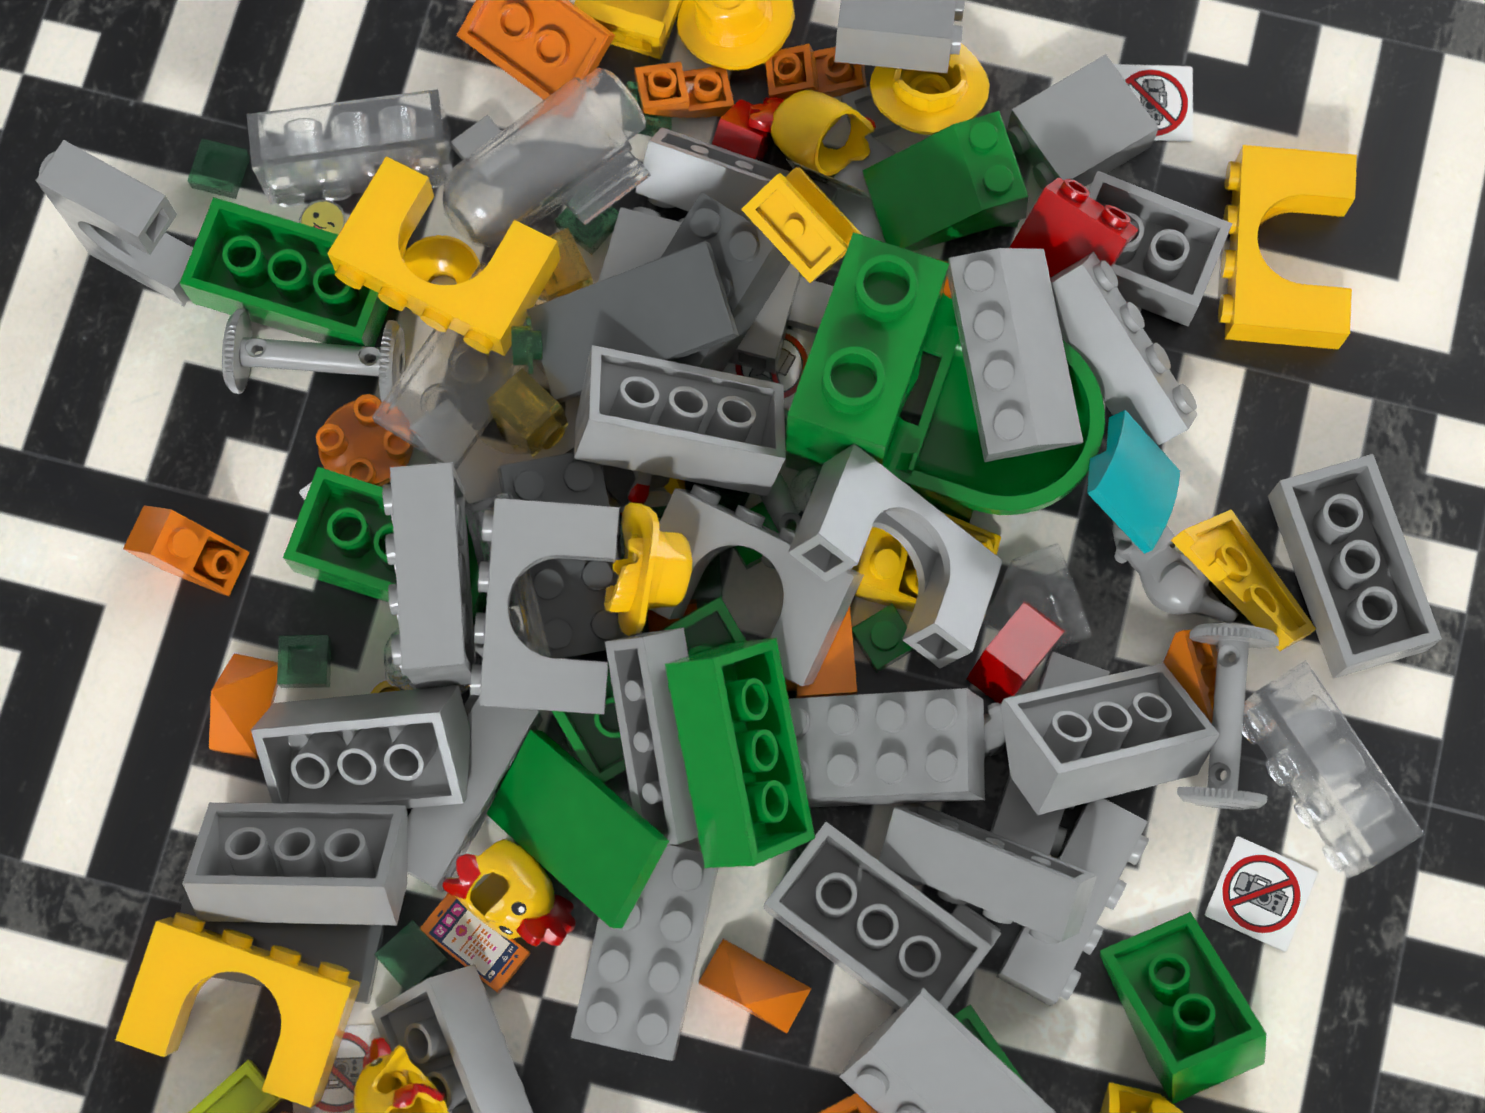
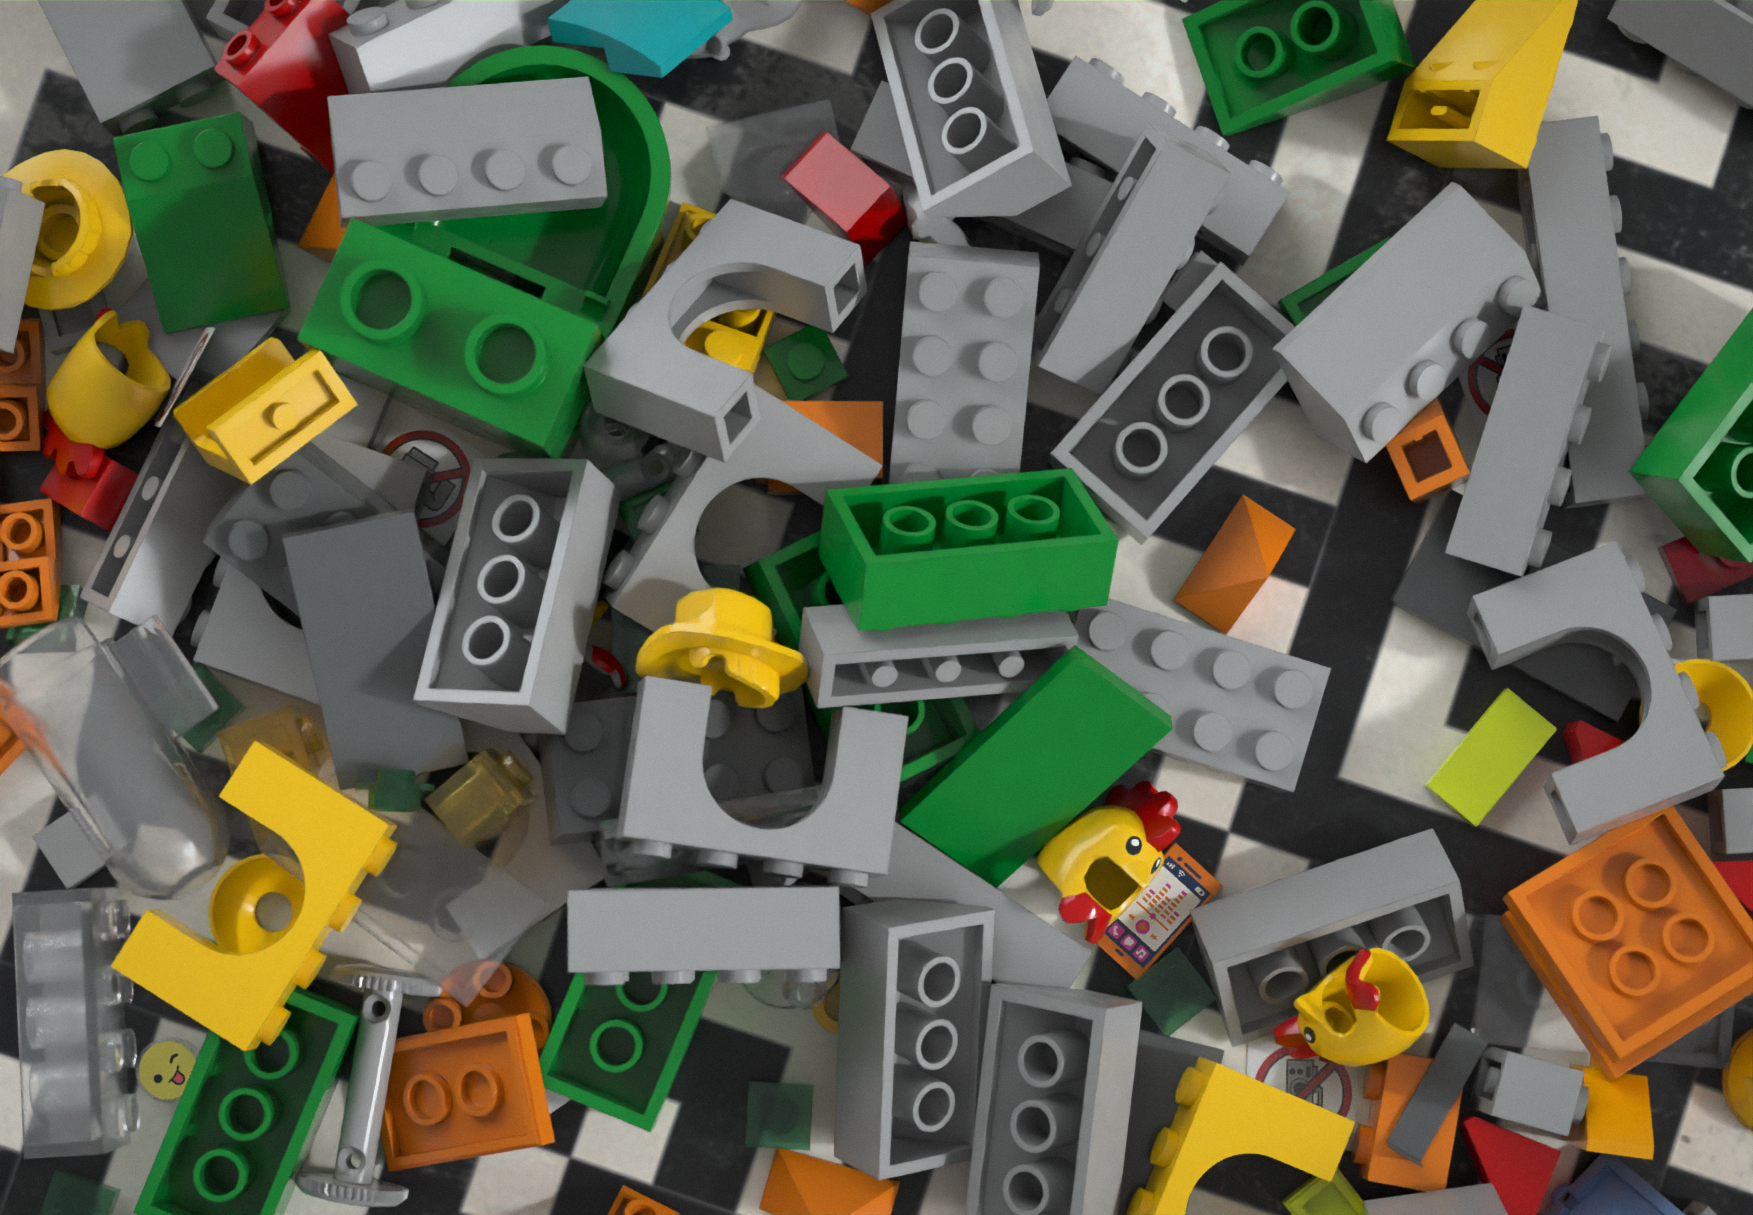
camera: 90 degrees left, 10 degrees up
none -> orange tile [380,1012,555,1172]

